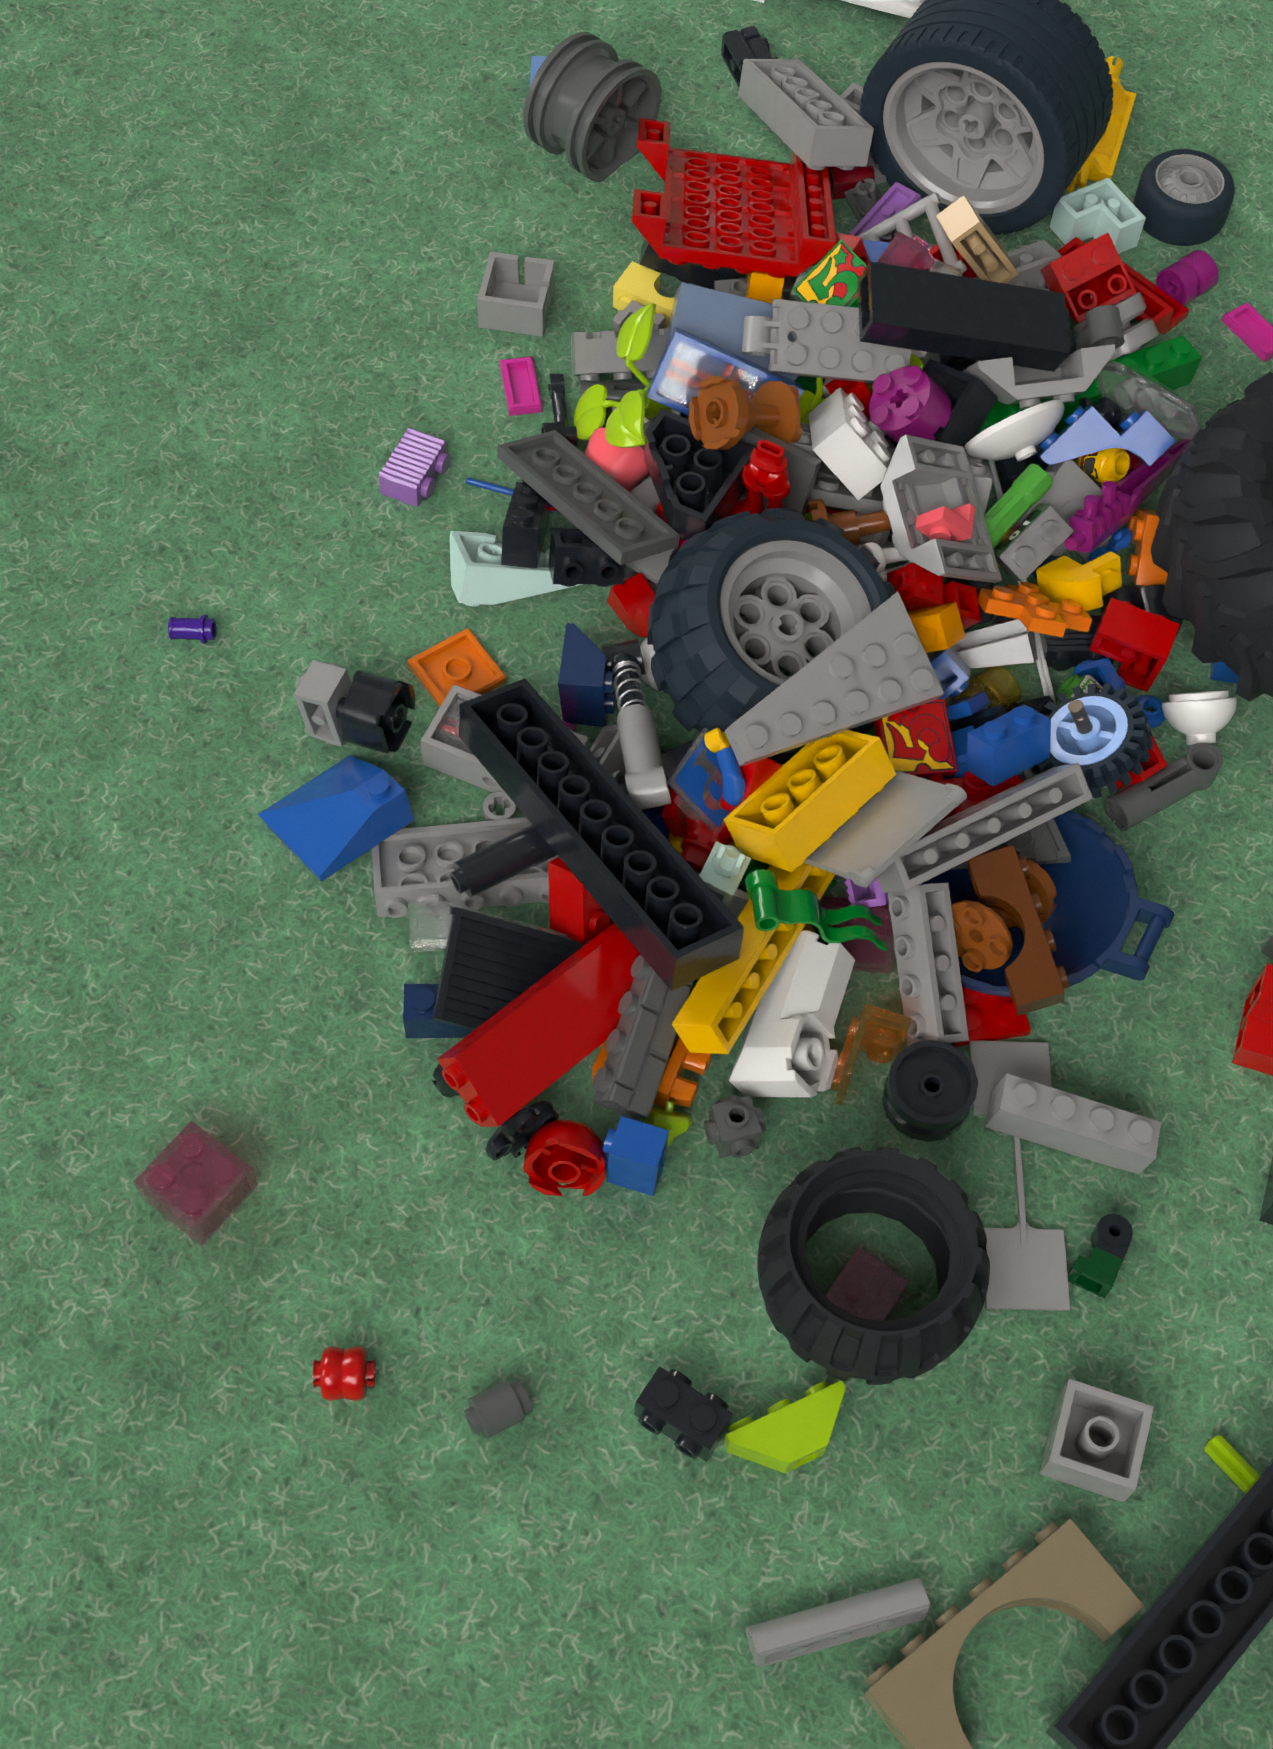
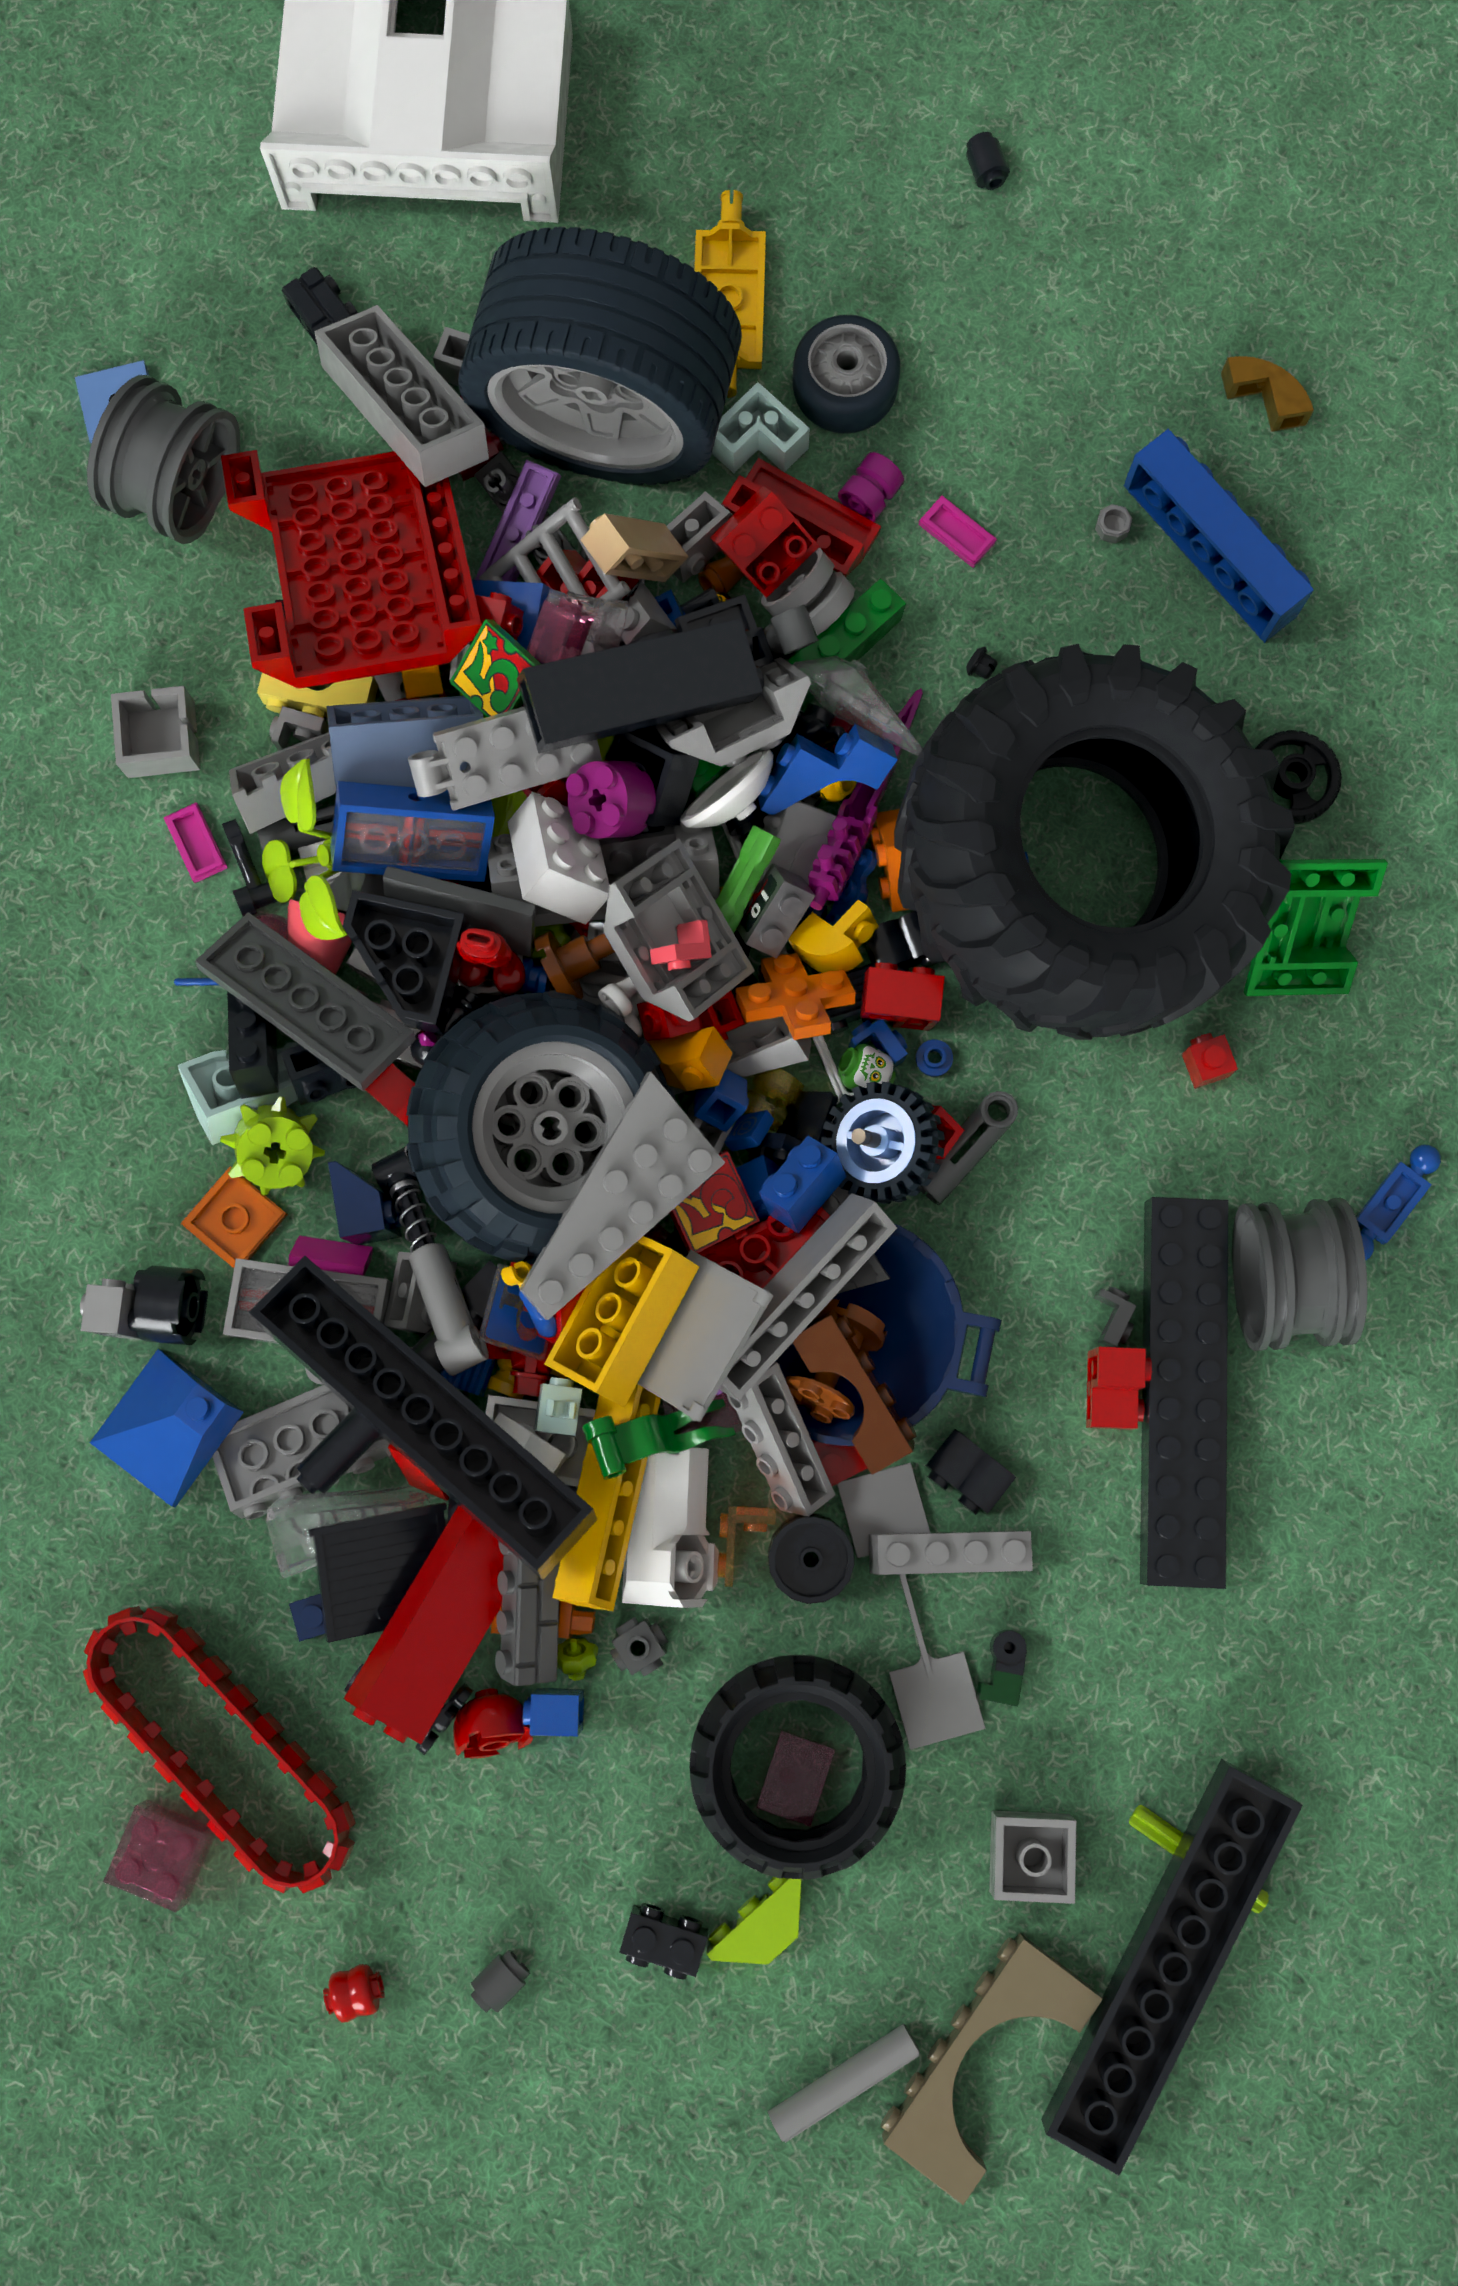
camera: 10 degrees left, 20 degrees up
medium lavender brick [379,427,450,507] -> none
dark orange piece [689,376,802,450] -> none
white piece [1162,690,1237,745] -> none
none -> red piece [83,1606,356,1894]
none -> lime brick [220,1096,325,1196]
none -> black brick [925,1429,1016,1515]

